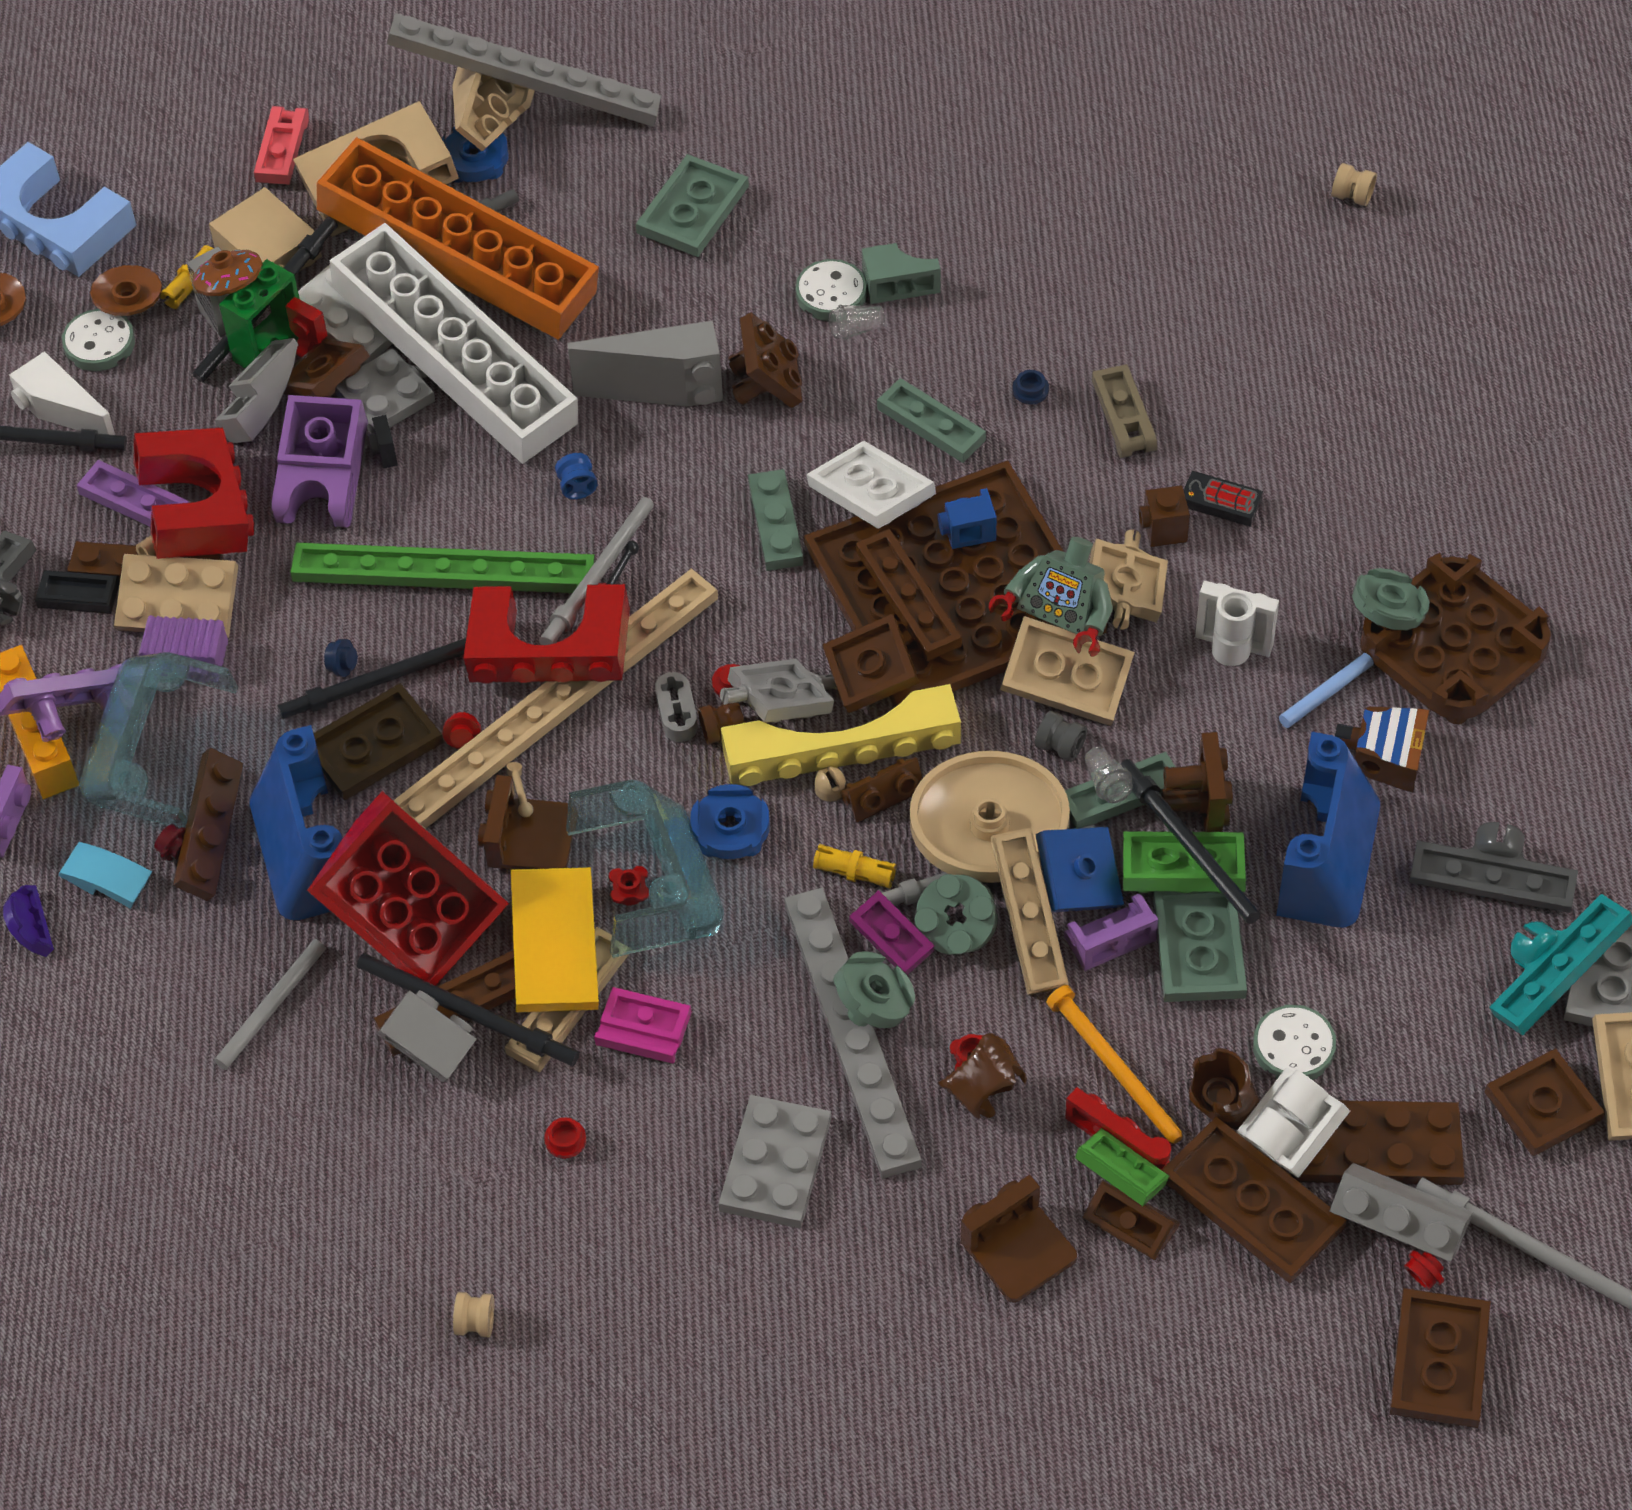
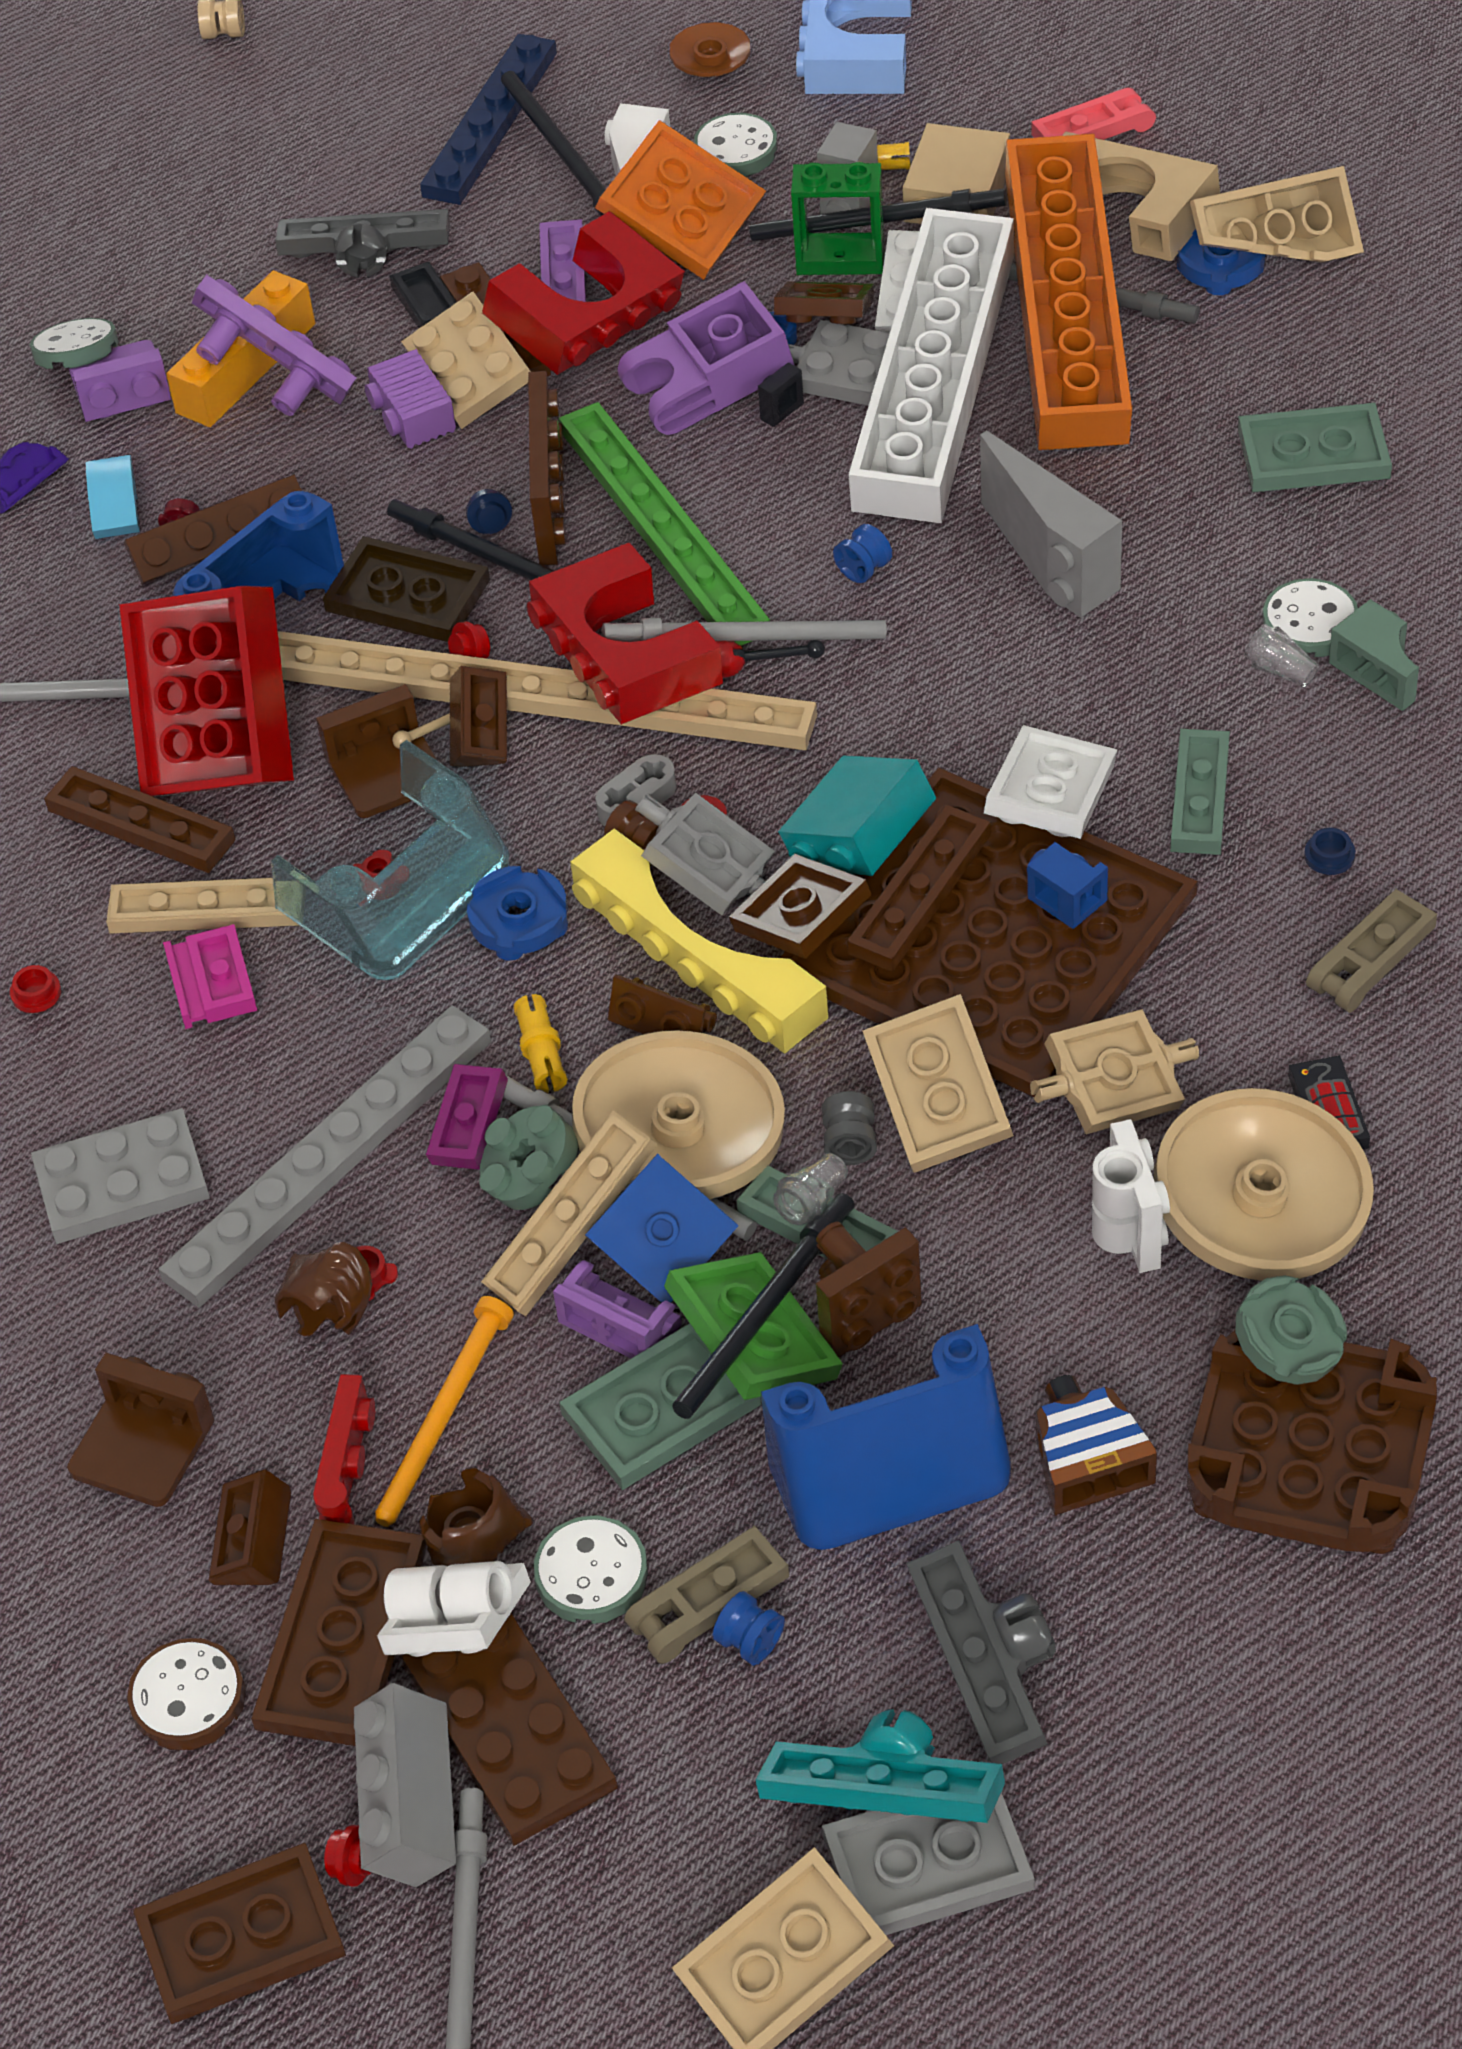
camera: 60 degrees right, 5 degrees down
clear light blue windscreen [79,652,238,828] -> none
dark orange dish [90,265,162,316] -> none
dark orange dish [192,249,263,296] -> none
light grey slope [214,338,298,443] -> none
red plate [285,297,328,357] -> none
black bar [357,953,580,1067] -> none
light grey brick [377,990,476,1082] -> none
light grey plate [386,13,661,127] -> none
yellow tile [511,867,599,1012] -> none
reddish brown plate [728,312,803,408] -> none
sand green plate [748,469,803,571] -> none
tan hinge [814,766,846,802] -> none
sand green plate [833,951,915,1028] -> none
sand green torso [989,537,1113,657] -> none
bright green plate [1075,1128,1169,1206] -> none
reddish brown brick [1138,485,1190,547] -> none
light blue bar [1279,653,1374,728] -> none
reddish brown plate [1485,1048,1605,1157] -> none
none -> white tile [127,1638,246,1750]
none -> reddish brown slope [450,666,507,767]
none -> reddish brown plate [528,371,566,566]
none -> orange plate [595,120,766,280]
none -> dark tan plate [624,1525,789,1664]
none -> blue wheel [712,1591,785,1666]
none -> teal brick [778,755,936,876]
none -> tan dish [1153,1088,1374,1281]

